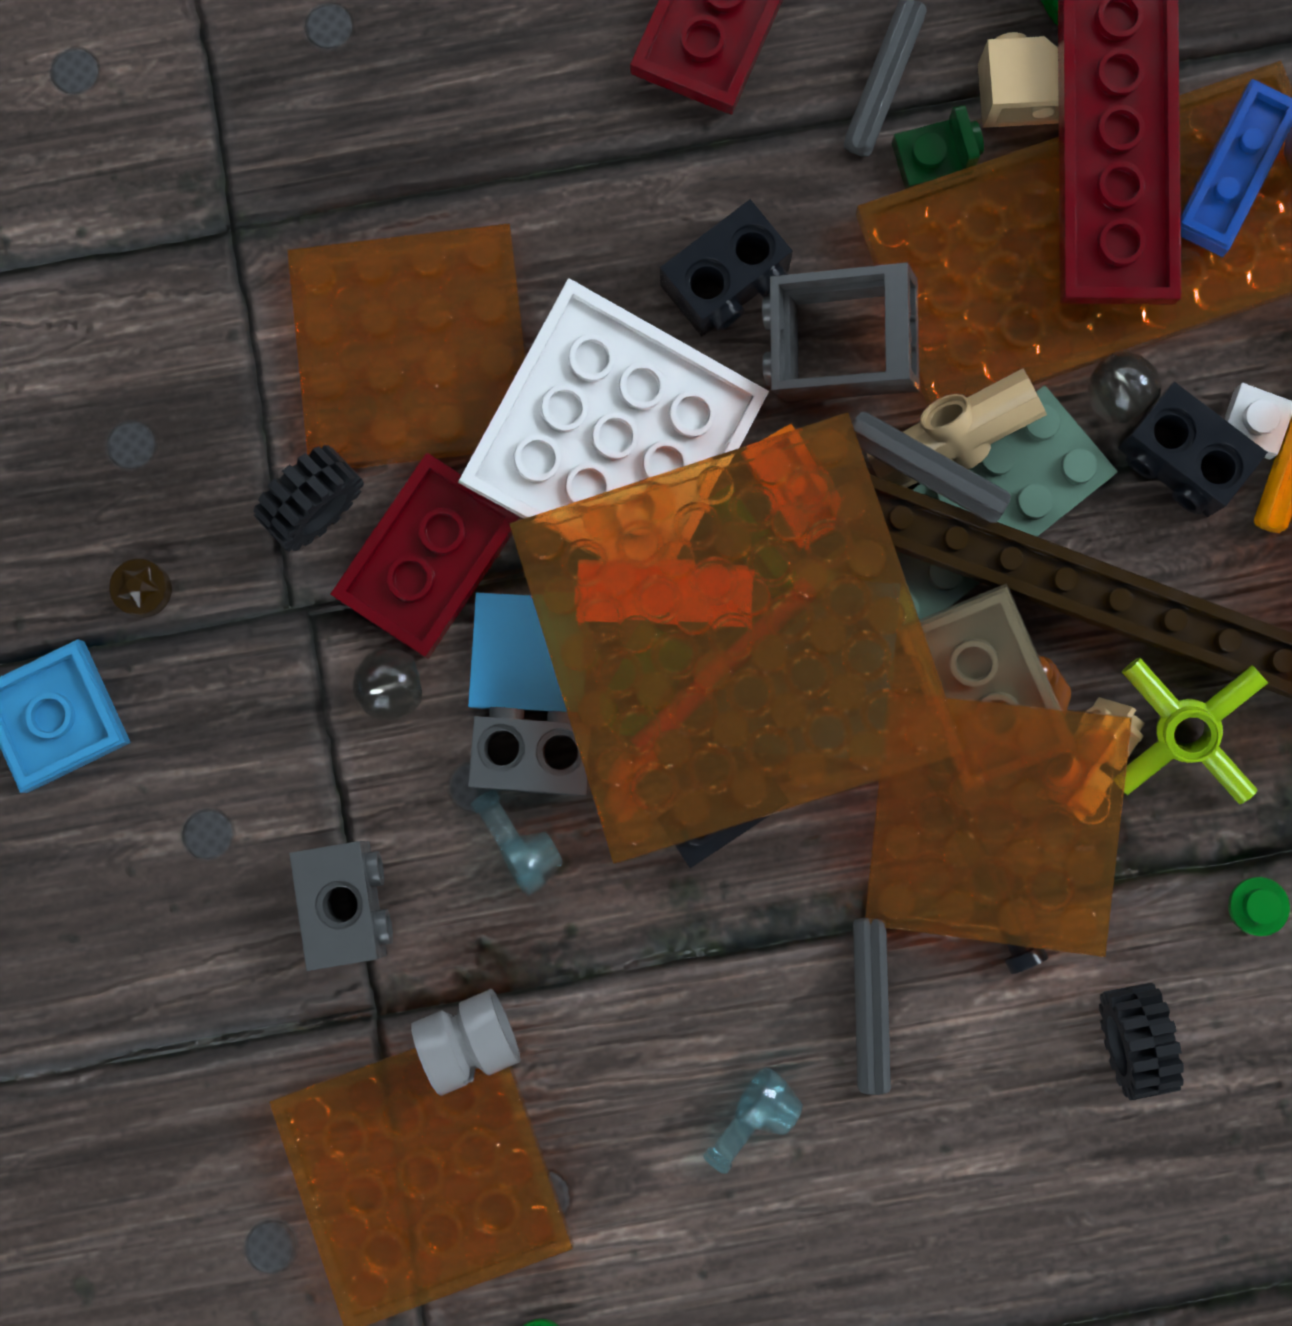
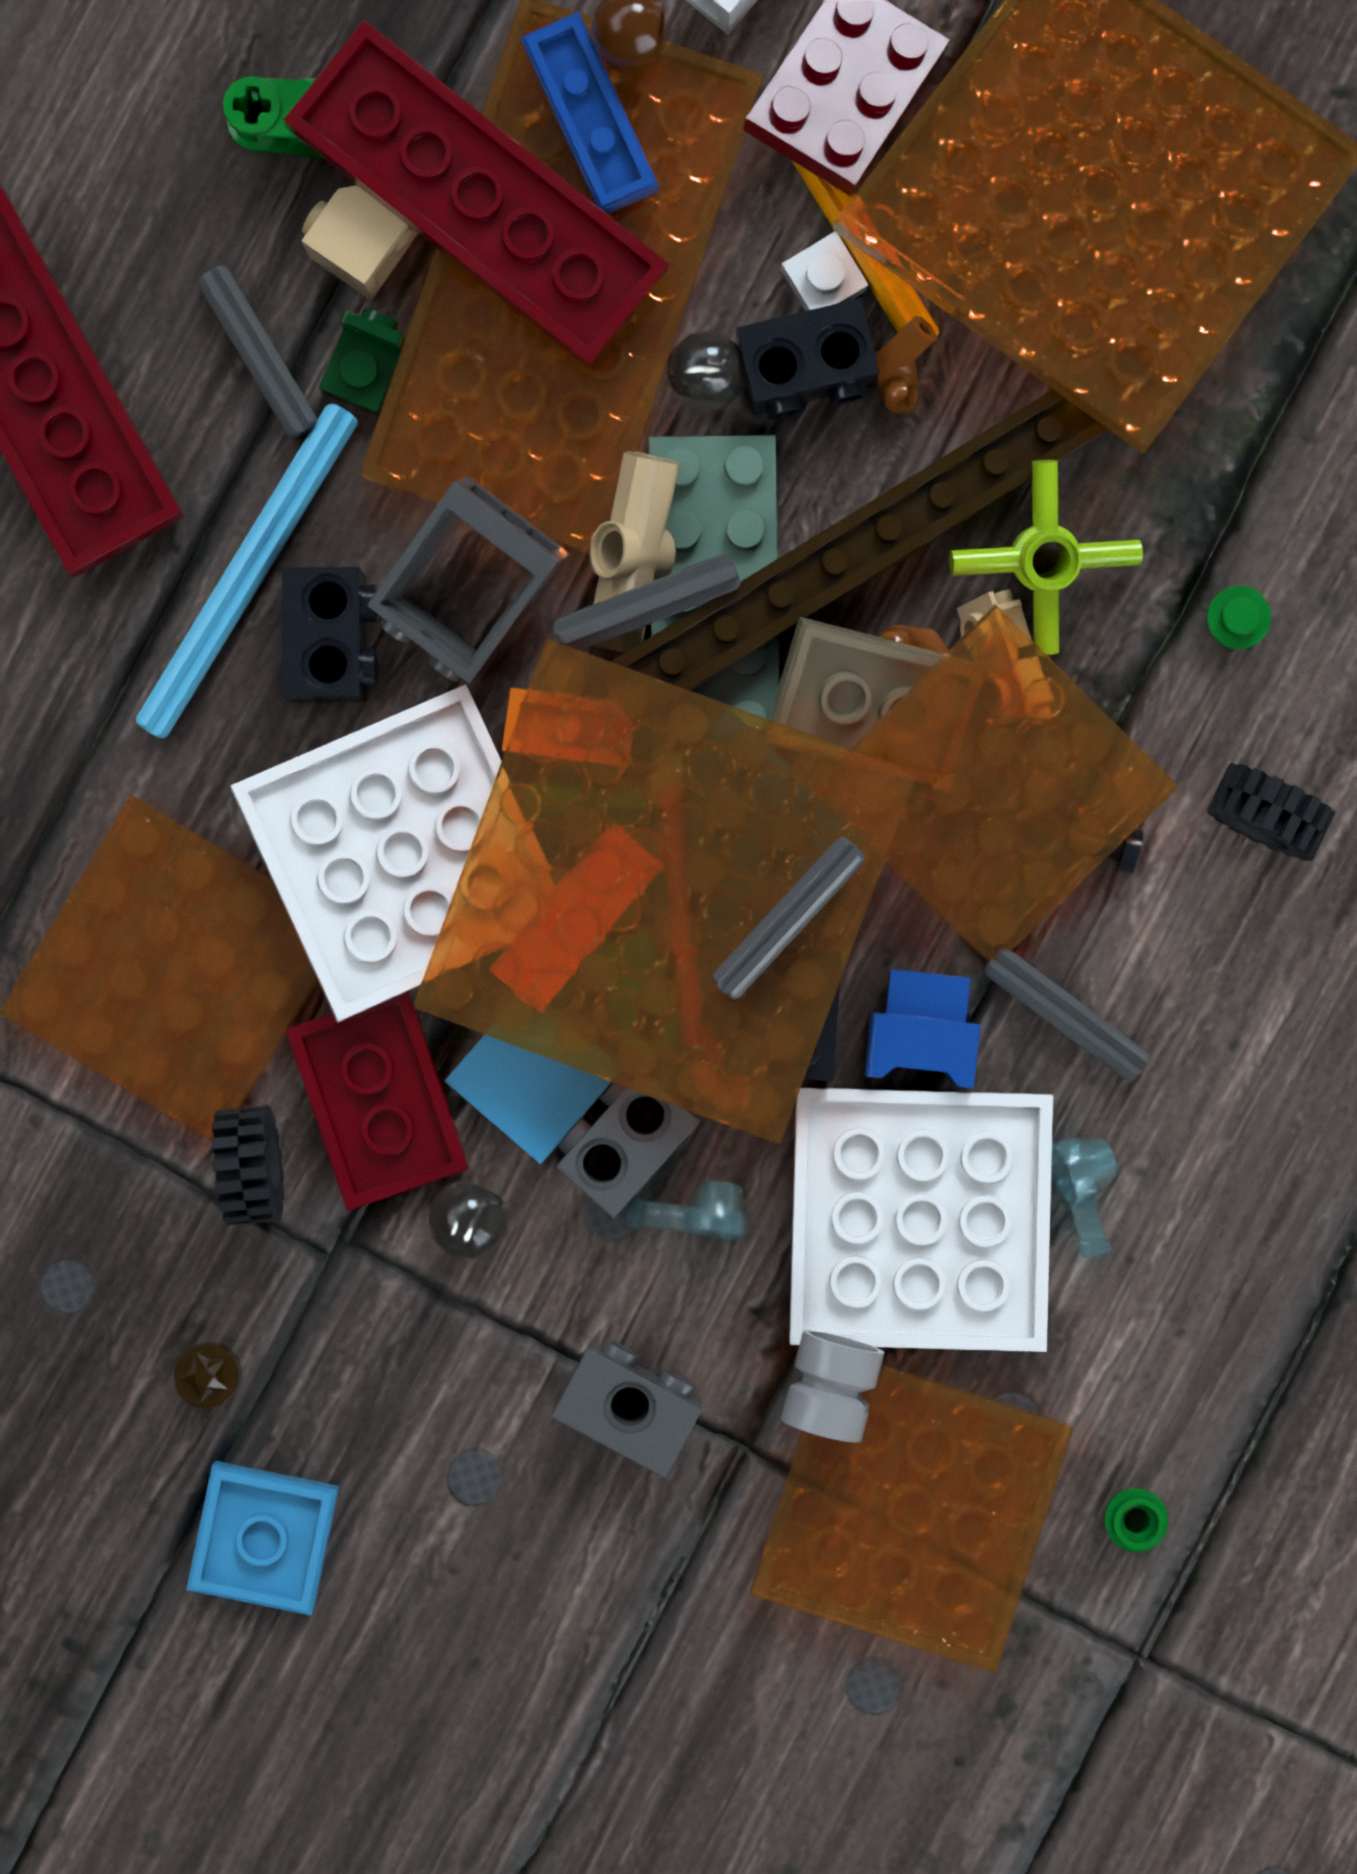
camera: 60 degrees left, 5 degrees up
none -> medium azure axle [136,404,358,739]
none -> dark grey axle [712,837,865,1000]
none -> white plate [789,1087,1053,1352]
none -> blue piece [862,969,981,1088]
none -> dark orange arm [876,316,937,414]

